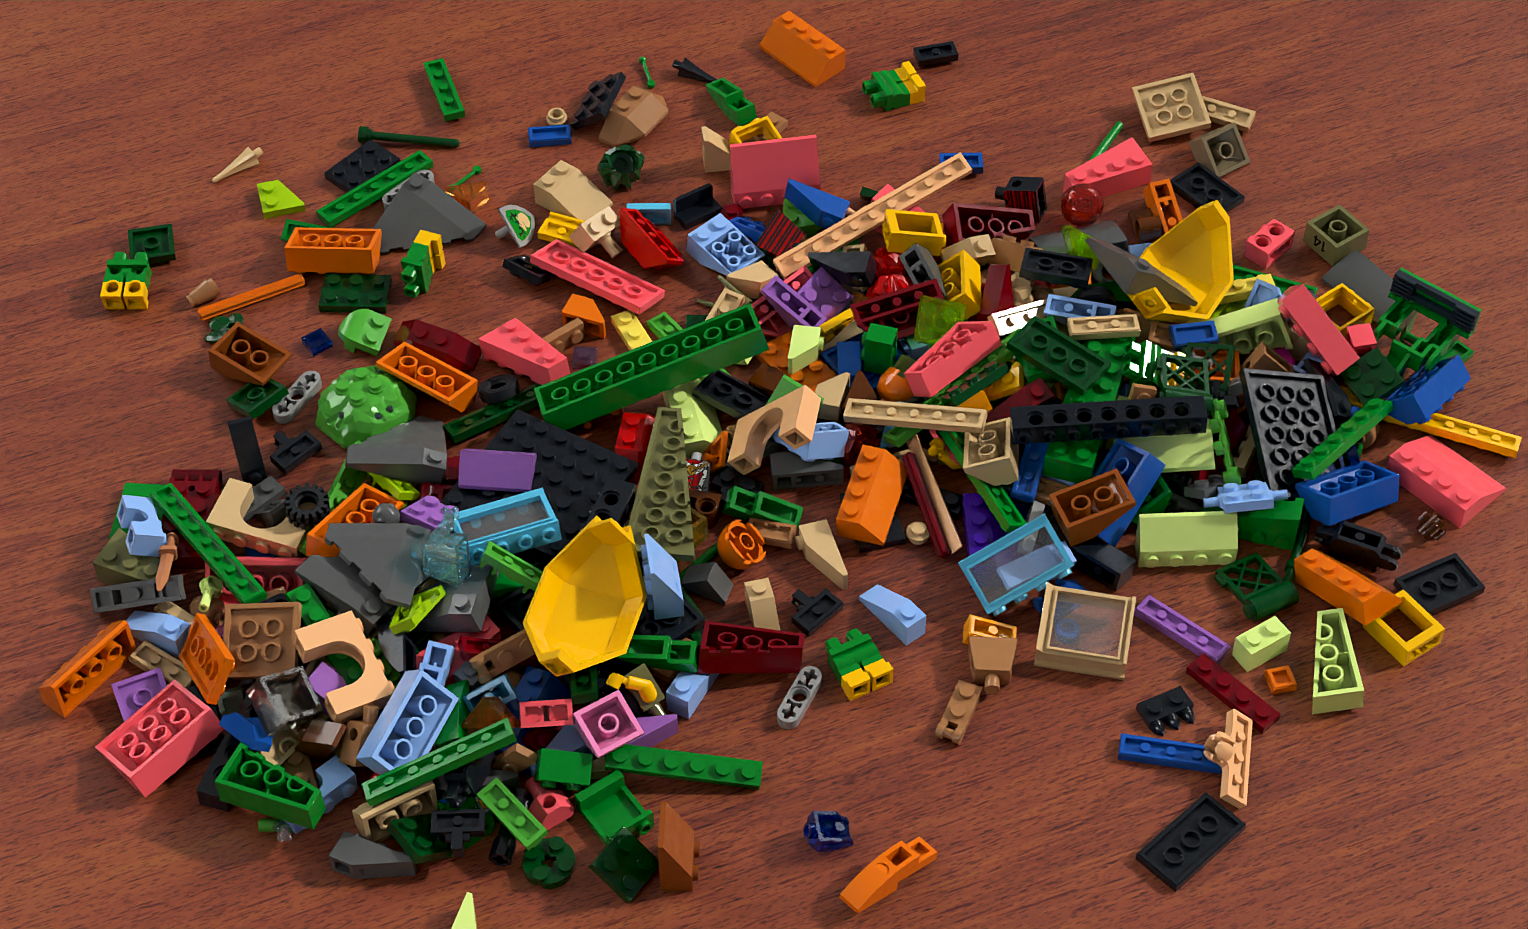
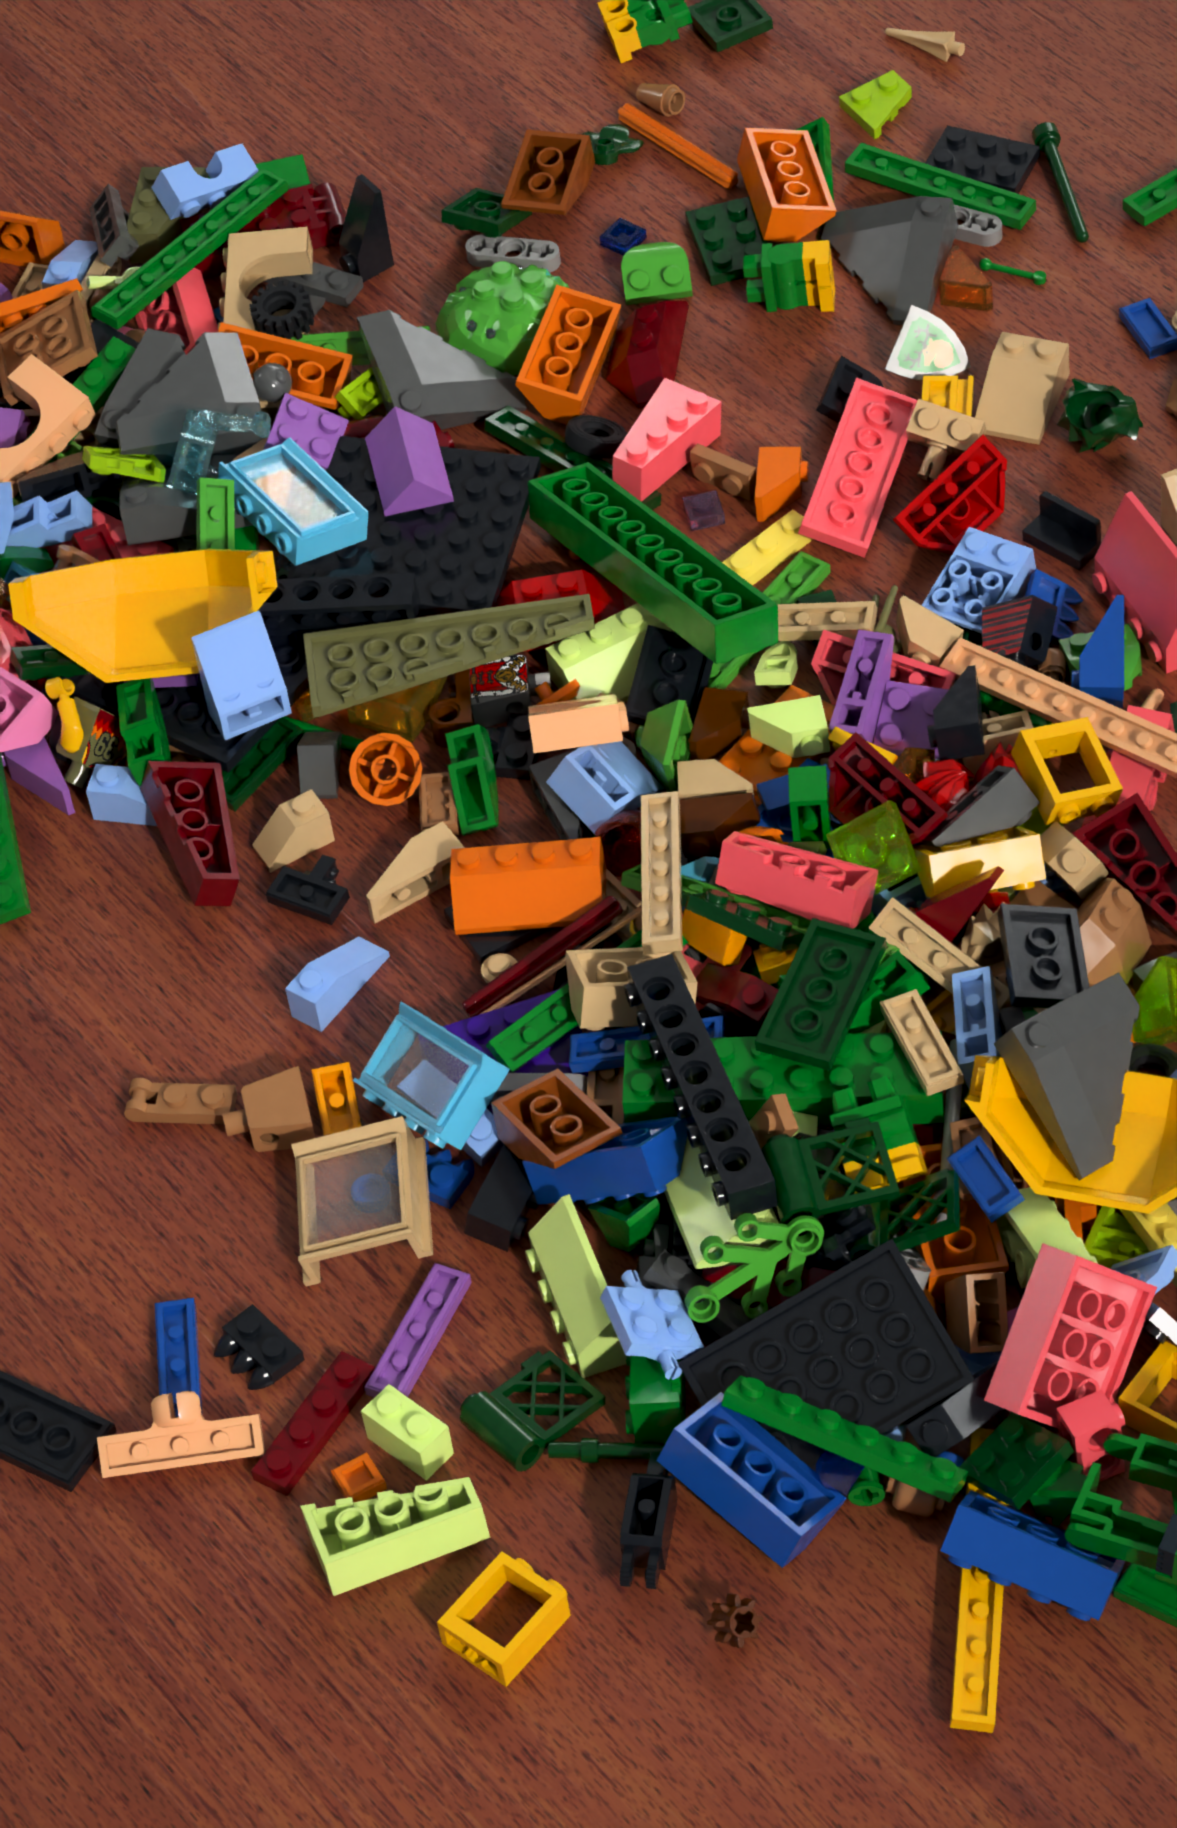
camera: 80 degrees right, 0 degrees up
nougat sword [155,532,179,591] -> none
black hinge [270,430,322,475] -> none
medium azure panel [627,203,671,225] -> none
dark red plate [721,204,743,220] -> none
light grey beam [777,666,822,730] -> none
hips [825,628,894,701] -> none
orange slope [1294,548,1402,626] -> none
coral slope [1386,435,1506,528] -> none
black plate [1393,553,1485,616] -> none

